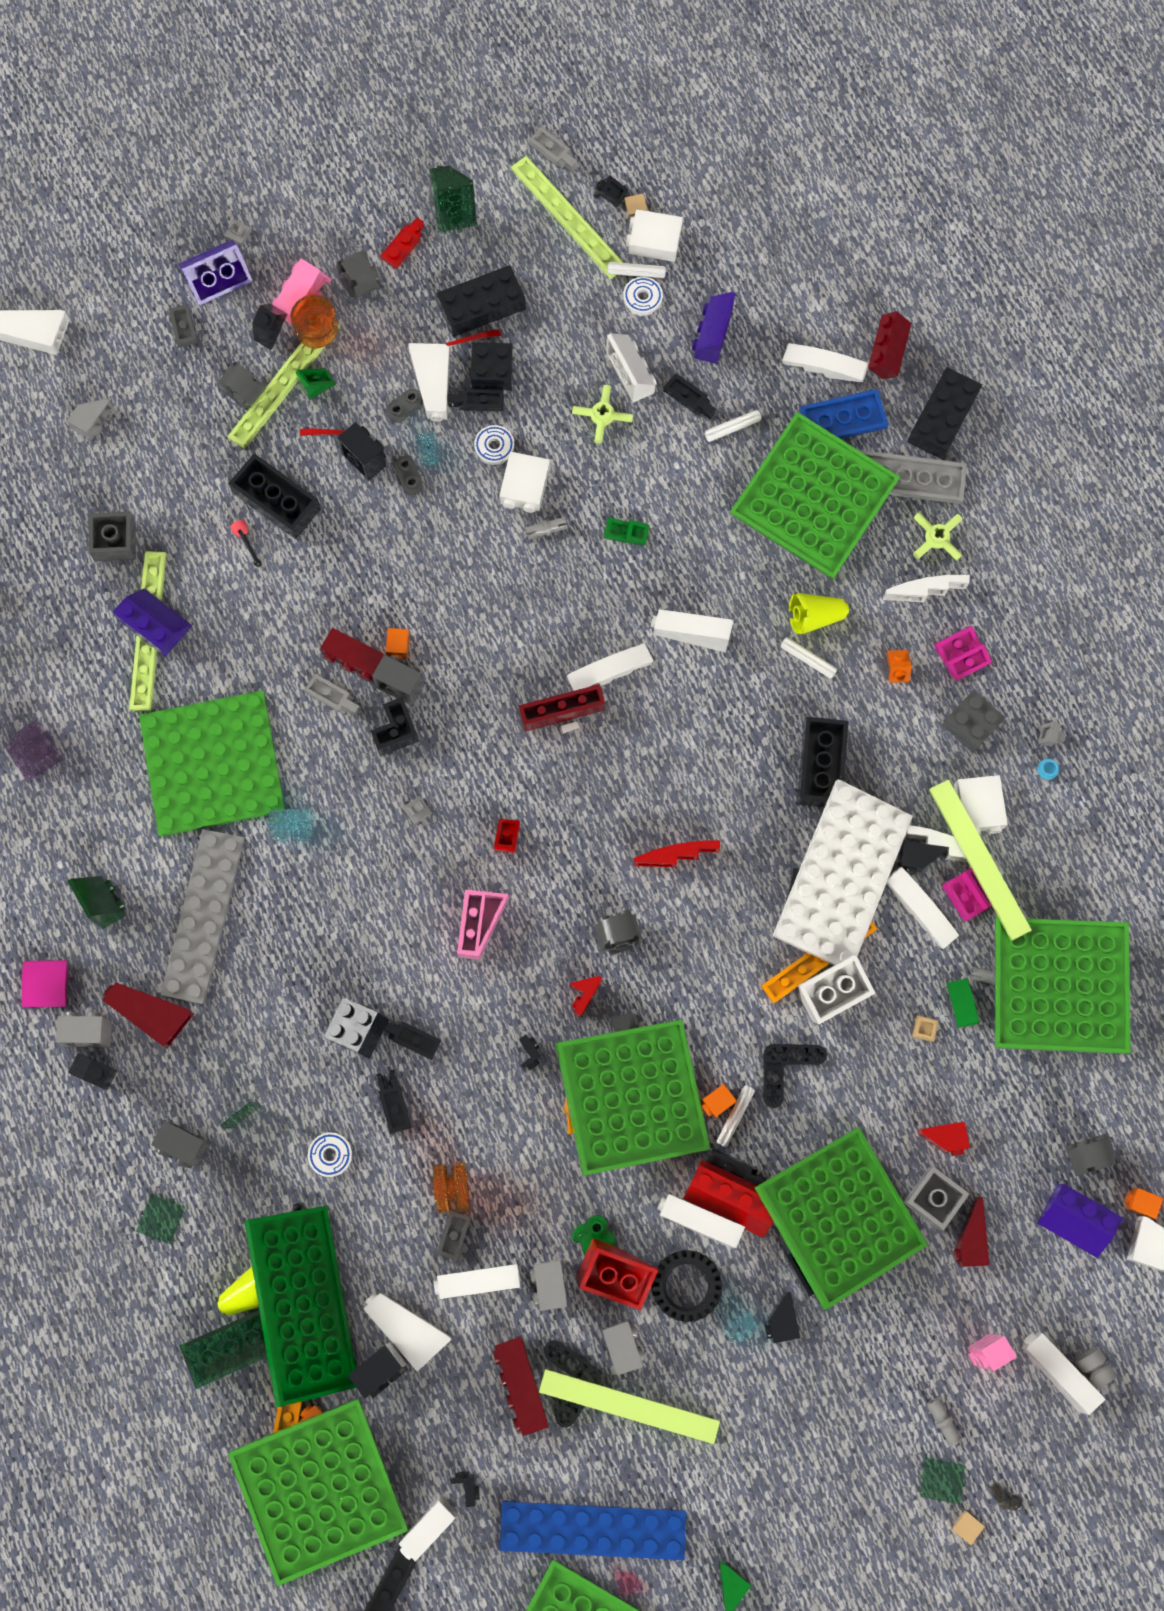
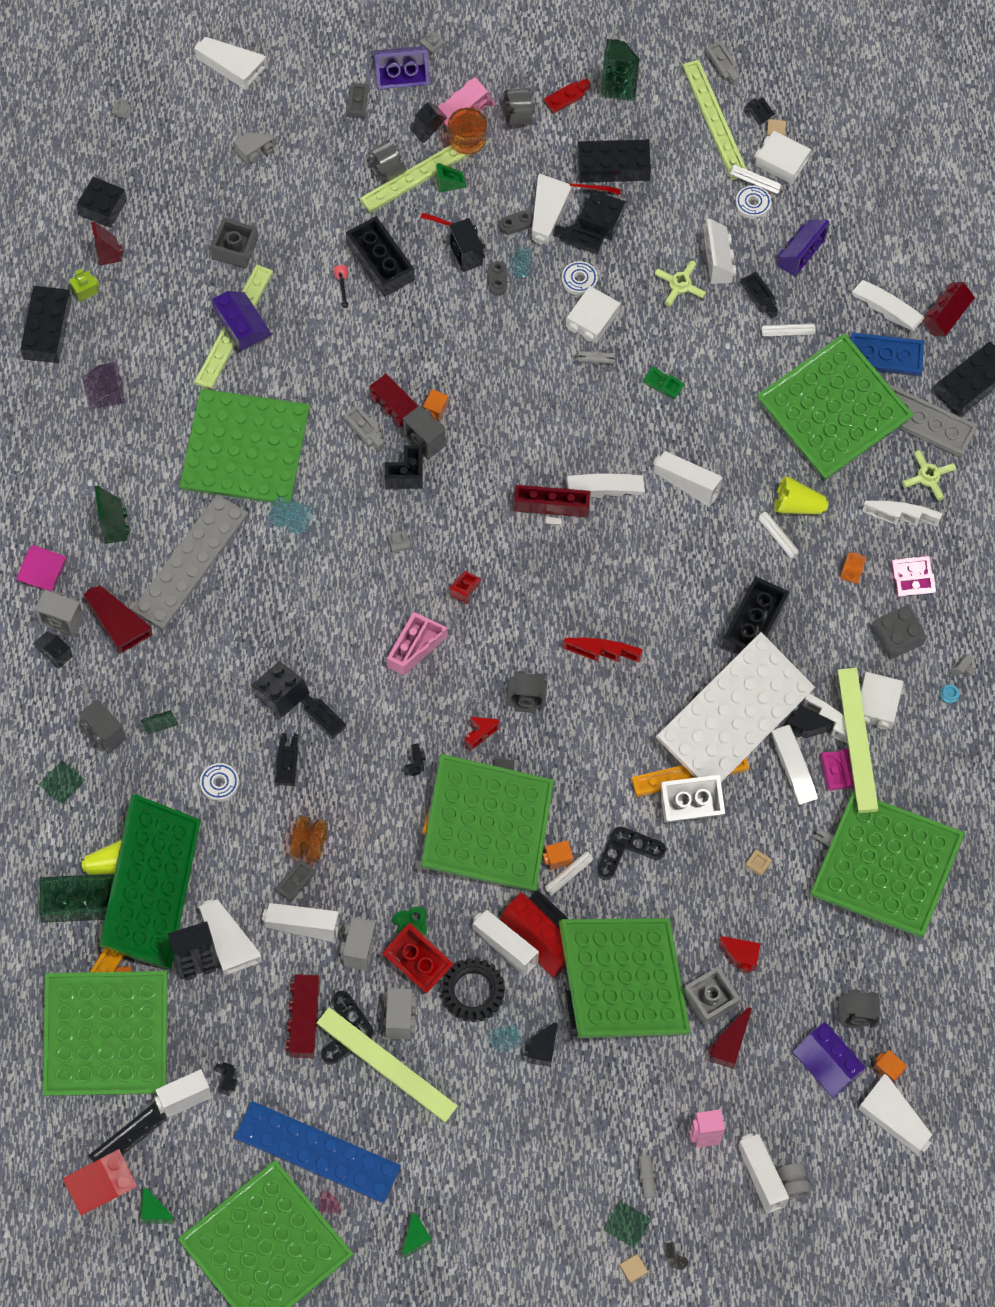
camera: 20 degrees right, 10 degrees down
green slope [946,978,979,1028] -> none

